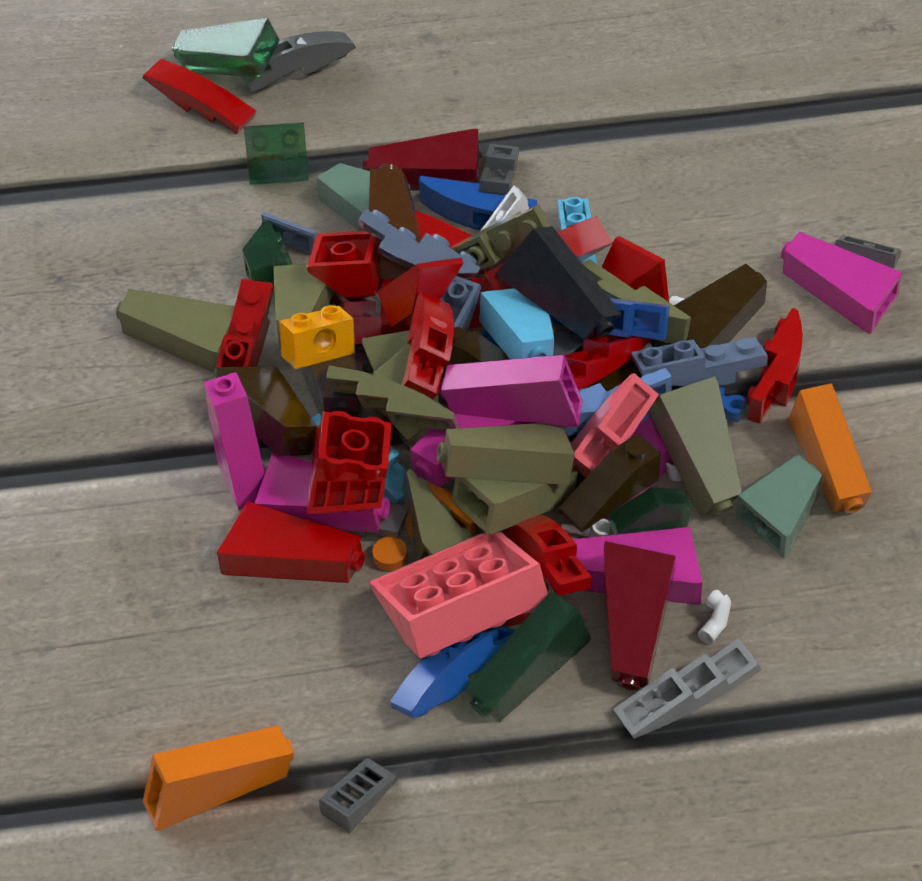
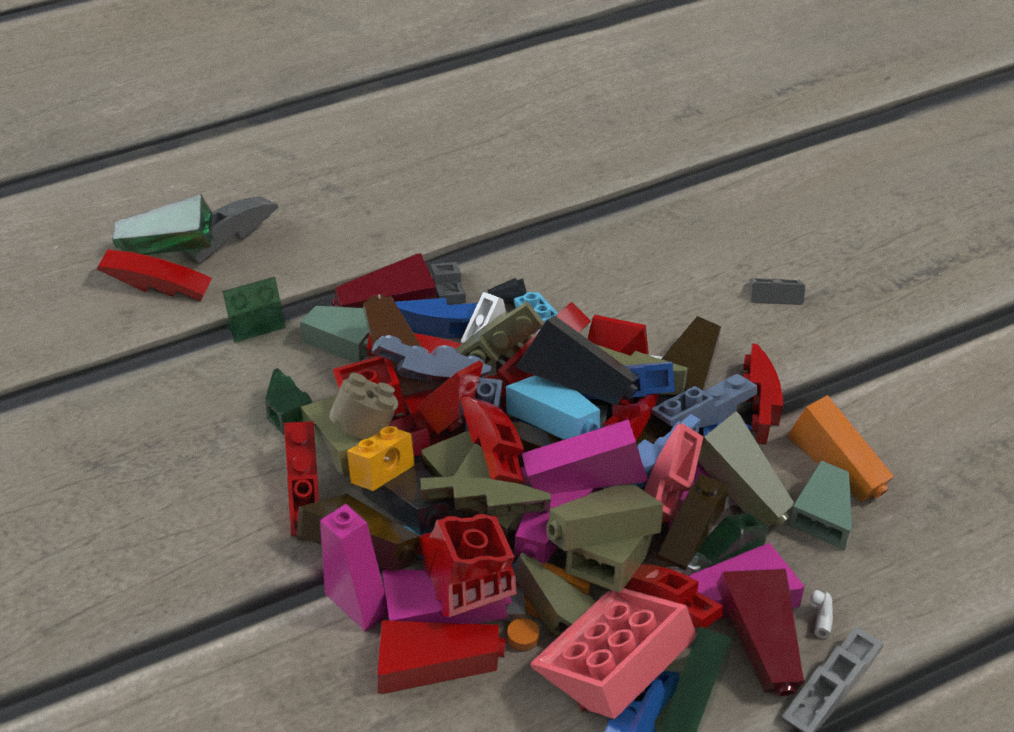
camera: 25 degrees left, 5 degrees down
olive slope [116,289,235,373] -> none
sand blue slope [261,212,318,254] -> none
dark pink slope [781,231,902,334] -> none
none -> dark tan brick [329,373,398,440]
none -> black cone [487,277,527,304]

